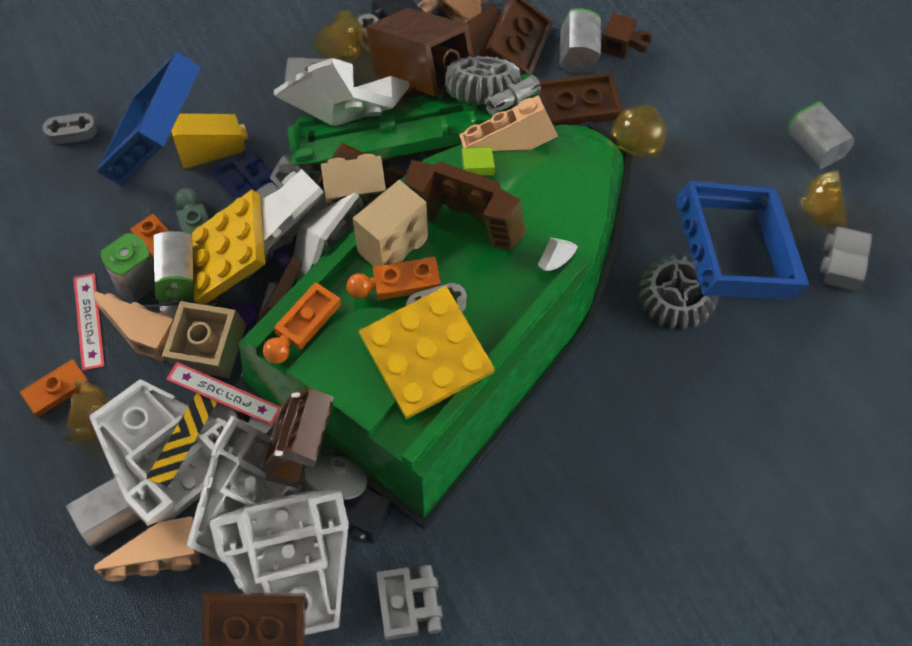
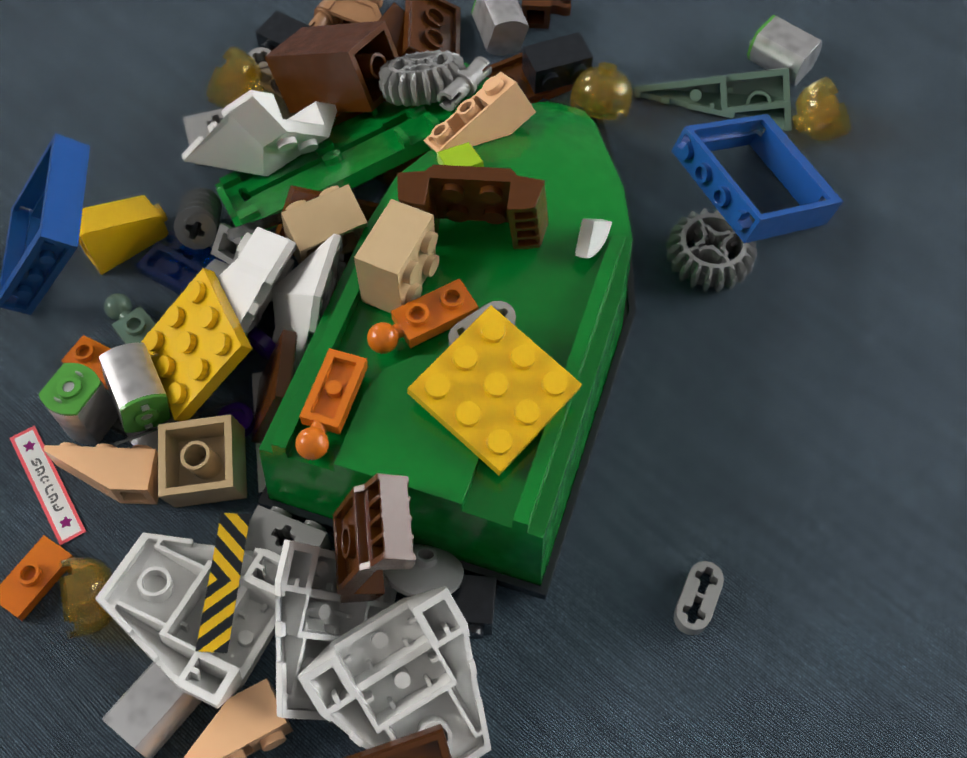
camera: 20 degrees left, 0 degrees up
sticker [166,362,281,426] -> none
light grey plate [376,565,443,640] -> none
light grey brick [820,226,872,292] -> none
none -> dark grey piece [174,187,222,249]
none -> black piece [522,32,593,94]
none -> sand green wedge [634,67,792,131]
none -> light grey beam [673,561,724,635]

